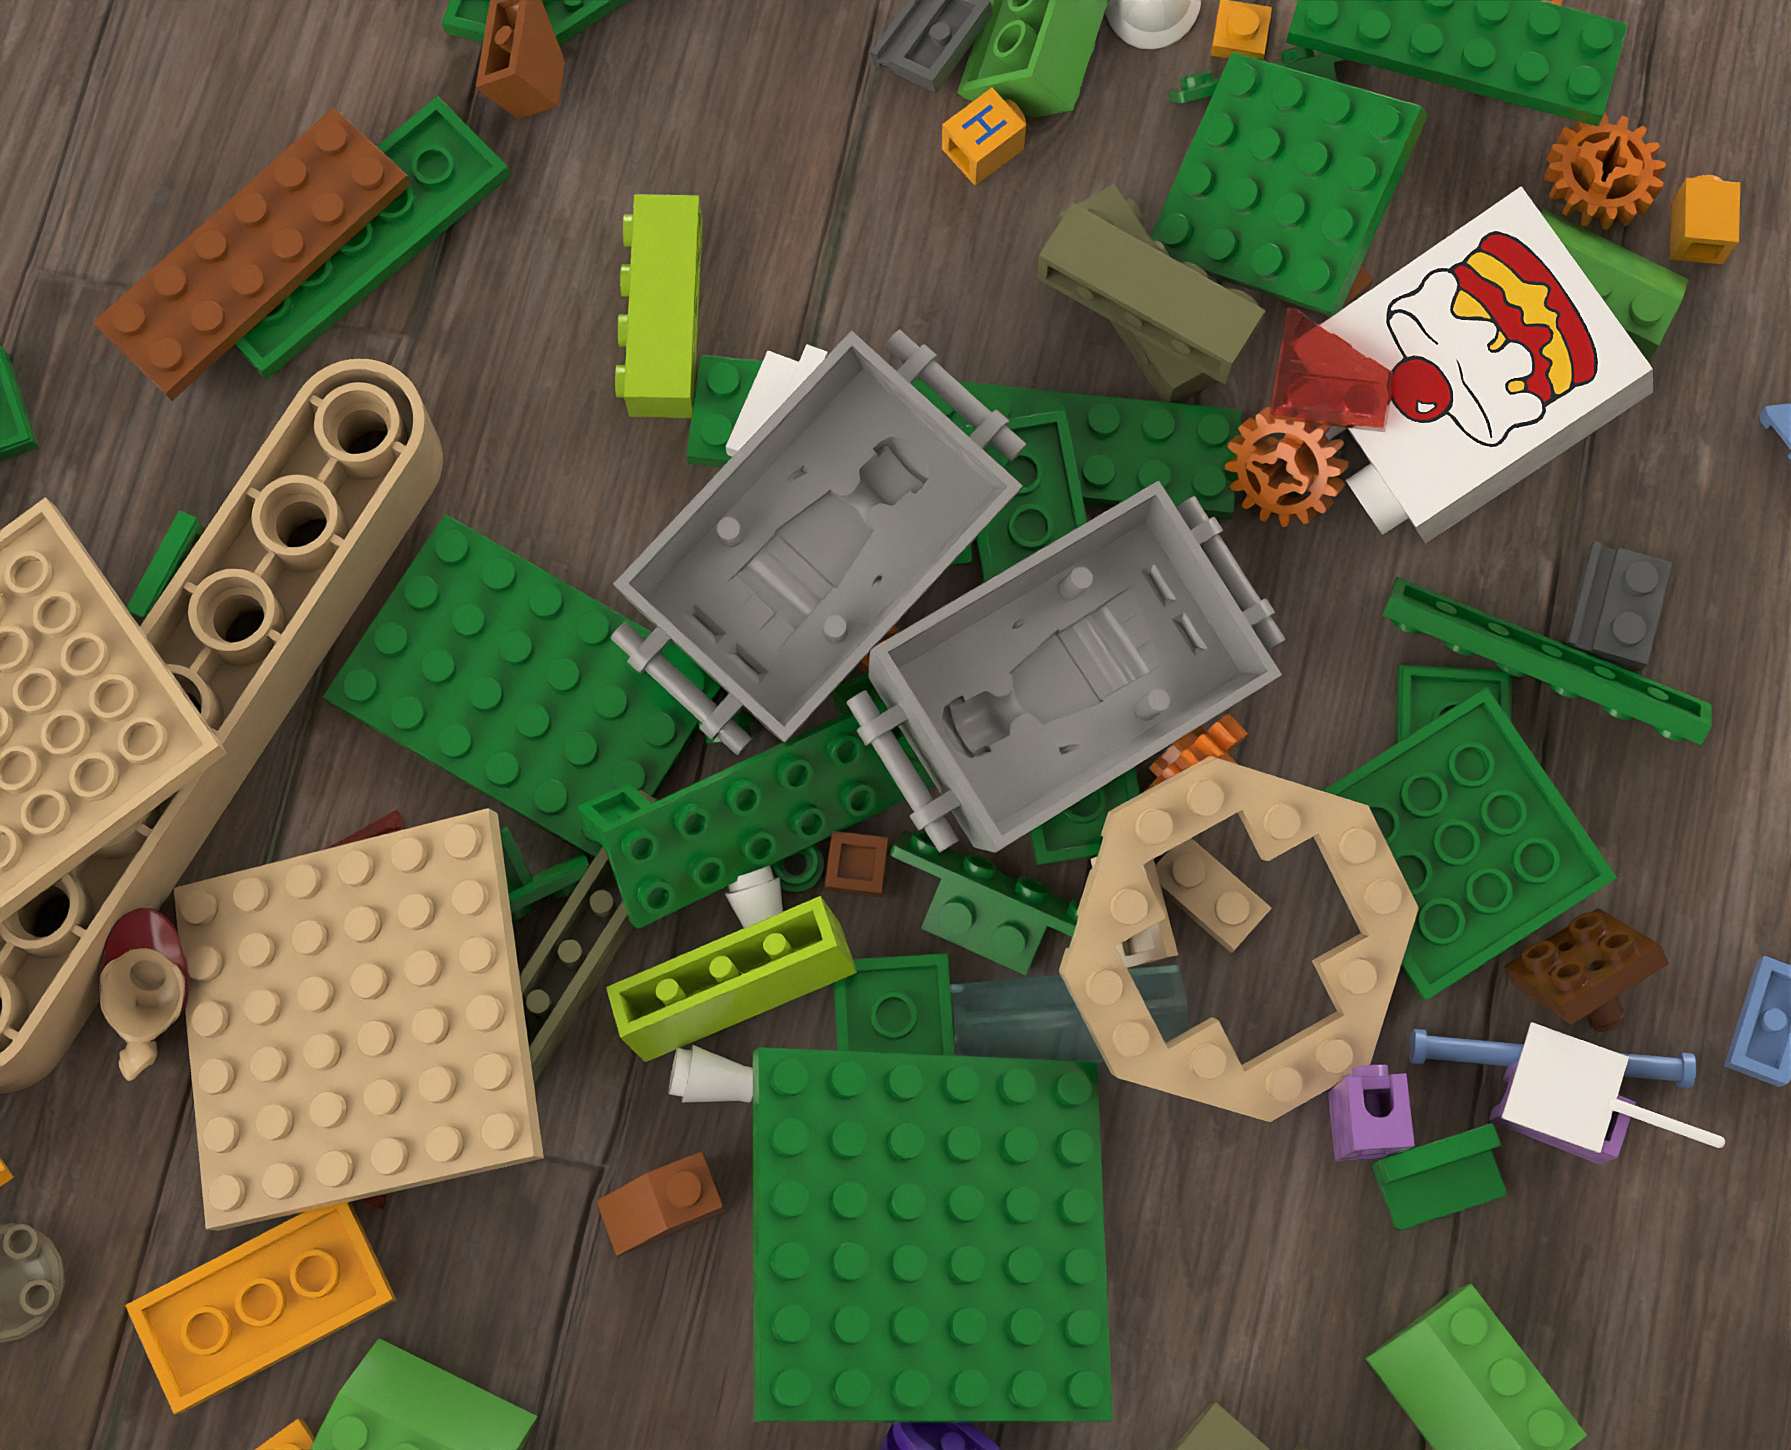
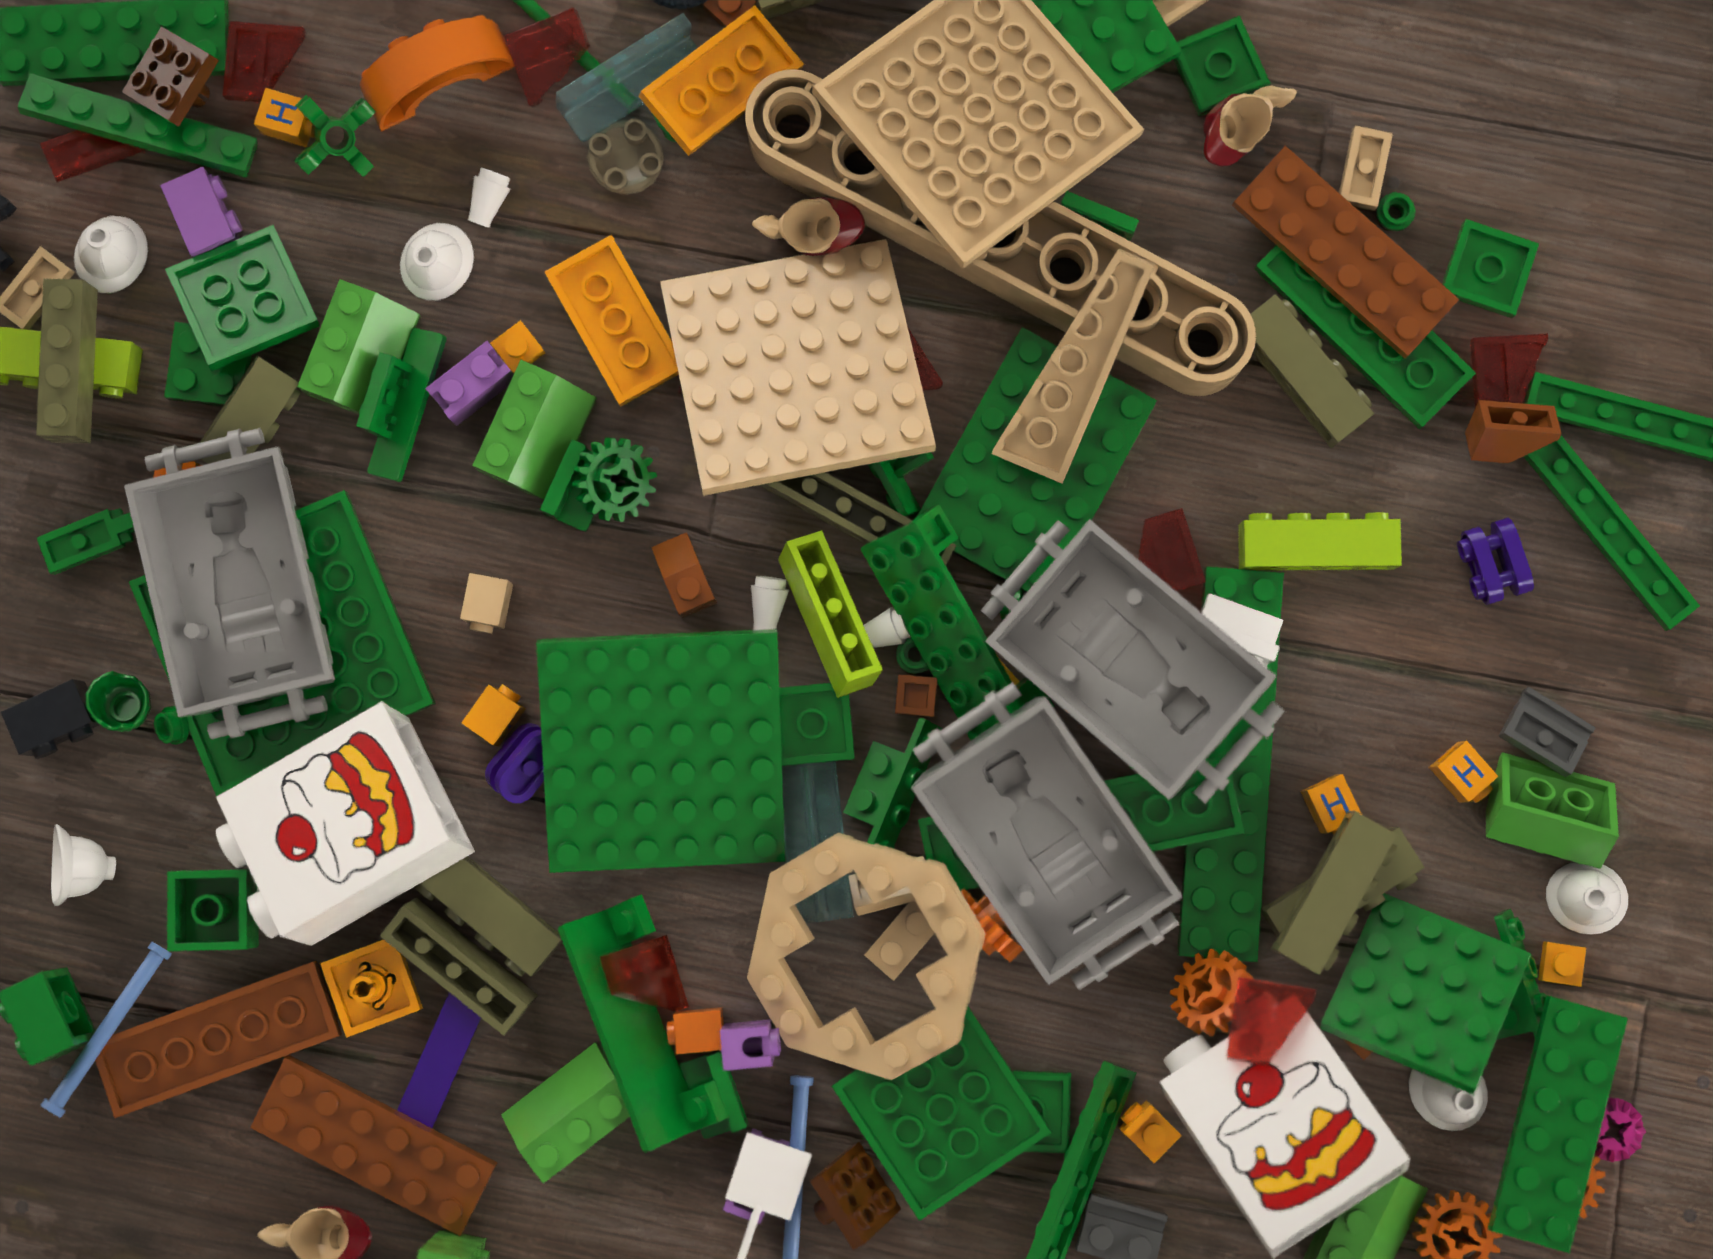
camera: 90 degrees right, 10 degrees up
none -> green panel [540,439,613,532]
none -> green bracket [558,894,729,1153]
none -> green gear [572,437,657,522]
none -> clear red wing [600,935,689,1011]
none -> orange brick [667,1007,724,1054]
none -> tan wing [991,249,1156,484]
none -> light orange bracket [1119,1100,1182,1164]
none -> clear red wing [1138,508,1206,592]
none -> tan hair [1203,86,1297,167]
none -> olive brick [1251,294,1374,448]
none -> light orange brick [1300,774,1362,835]
none -> tan plate [1339,125,1393,211]
none -> green plate [1376,192,1415,231]
none -> white hat [1409,1069,1488,1131]
none -> green plate [1442,219,1539,318]
none -> dark purple brick [1457,517,1534,605]
none -> clear red wing [1470,333,1548,408]

